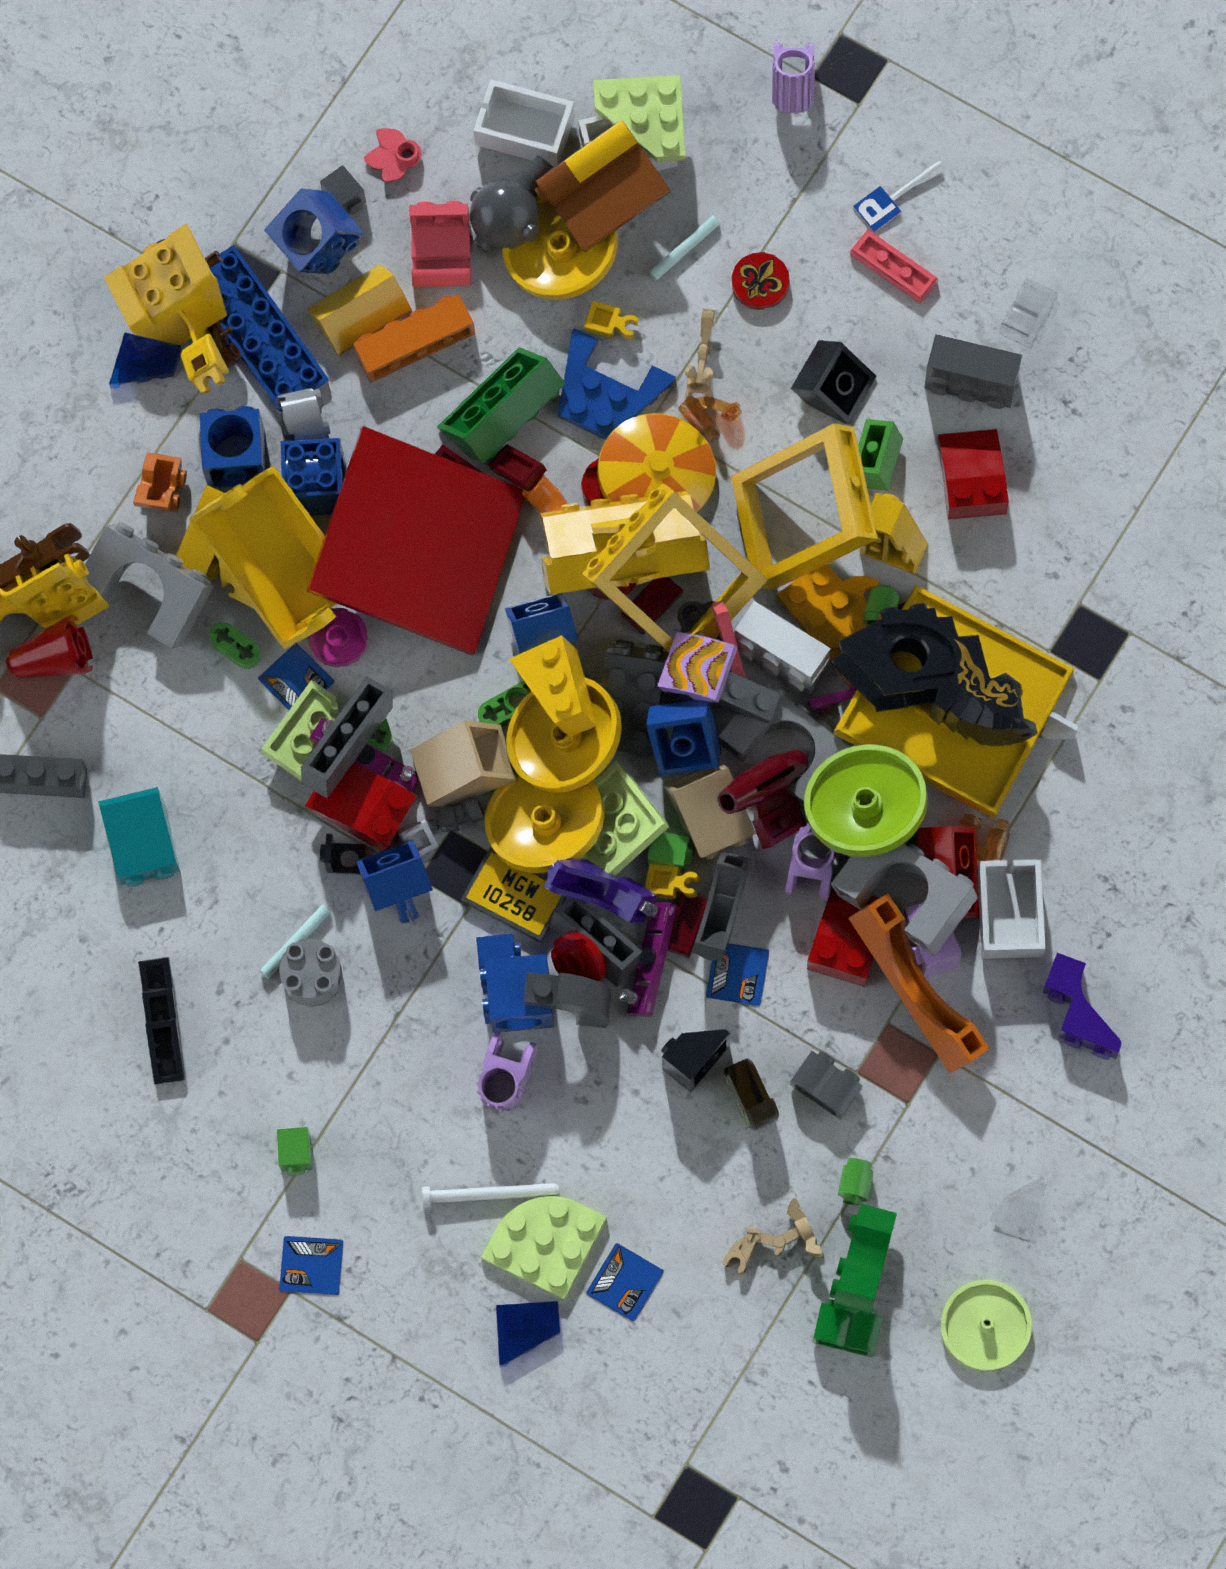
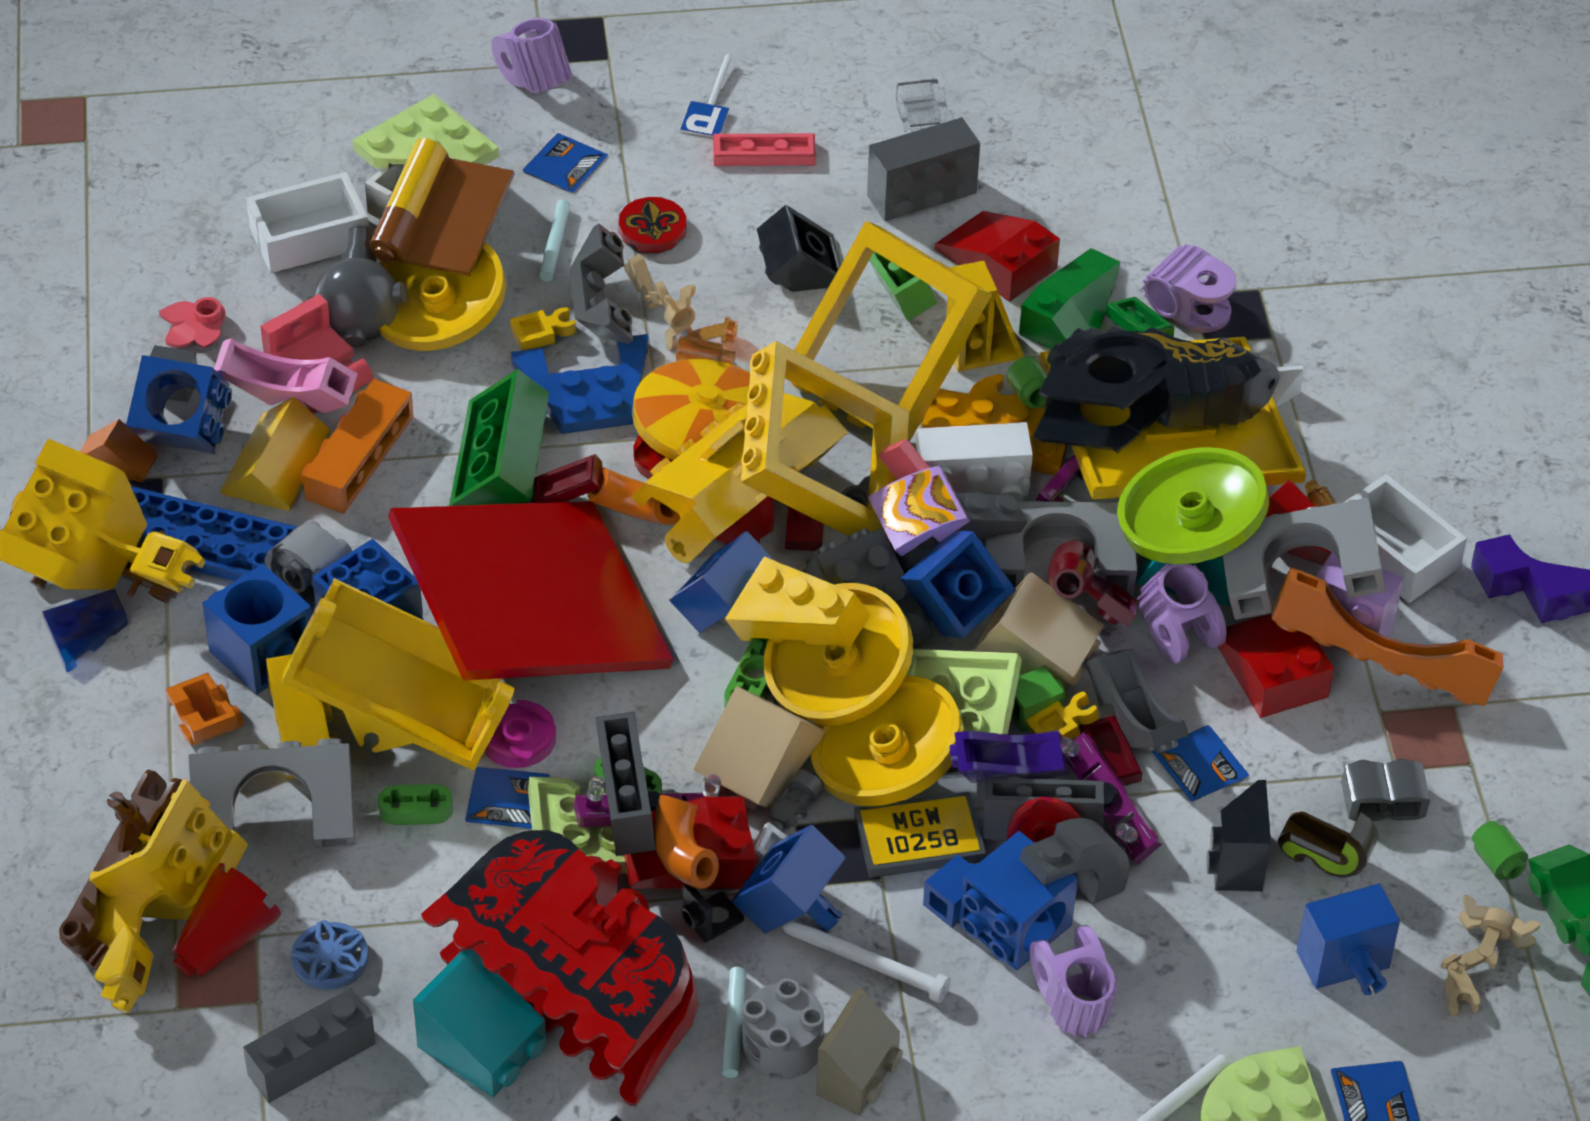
camera: 45 degrees left, 25 degrees down
none -> orange slope [80,419,157,483]
none -> bright pink arch [214,338,358,414]
none -> medium blue wheel [291,920,368,990]
none -> red animal [421,830,699,1106]
none -> blue sticker [523,133,608,193]
none -> dark grey slope [570,223,633,344]
none -> orange cylinder [653,795,719,889]
none -> white bar [783,920,951,1003]
none -> dark tan slope [816,988,903,1115]
none -> green wedge [1019,248,1121,350]
none -> green tile [1105,297,1175,337]
none -> lavender piece [1142,244,1236,333]
none -> blue brick [1296,883,1400,996]

